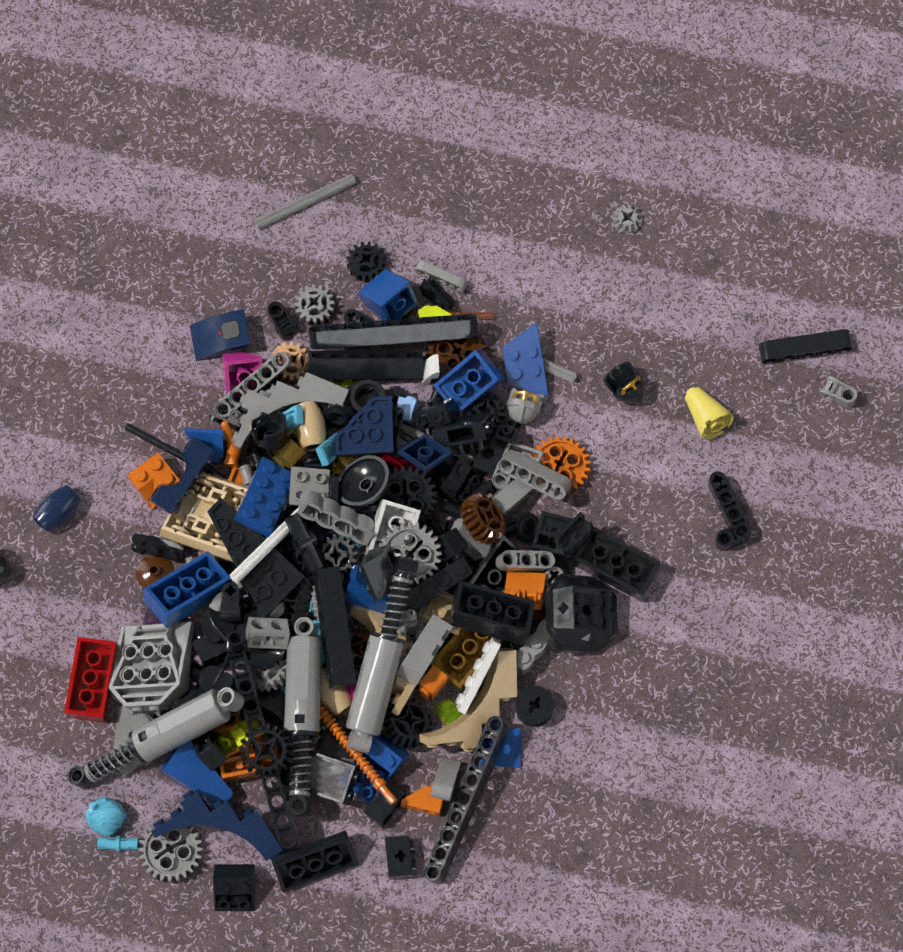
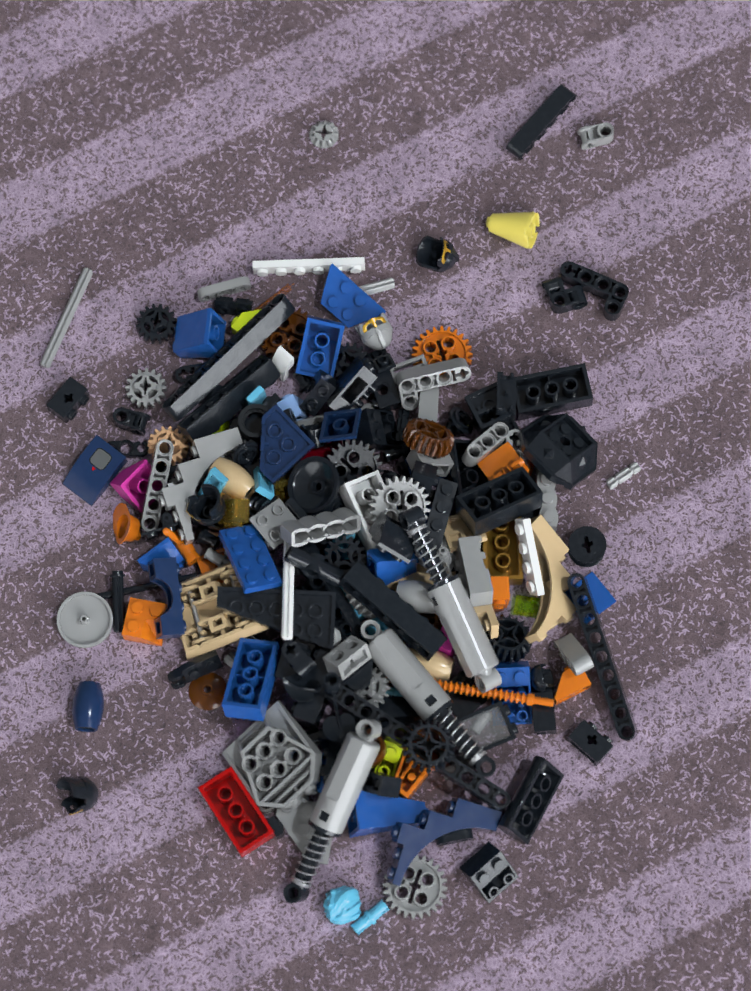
camera: 40 degrees left, 0 degrees up
none -> black brick [46,377,90,423]
none -> light grey piece [57,592,113,648]
none -> black piece [107,440,149,458]
none -> black axle [110,571,125,633]
none -> orange piece [113,503,141,544]
none -> medium azure tile [246,386,267,405]
none -> white plate [252,257,365,277]
none -> black tile [267,816,285,839]
none -> light grey piece [396,580,437,614]
none -> black beam [435,828,474,846]
none -> black hair [530,664,554,693]
none -> black piece [542,276,588,314]
none -> light grey axle [606,462,641,489]

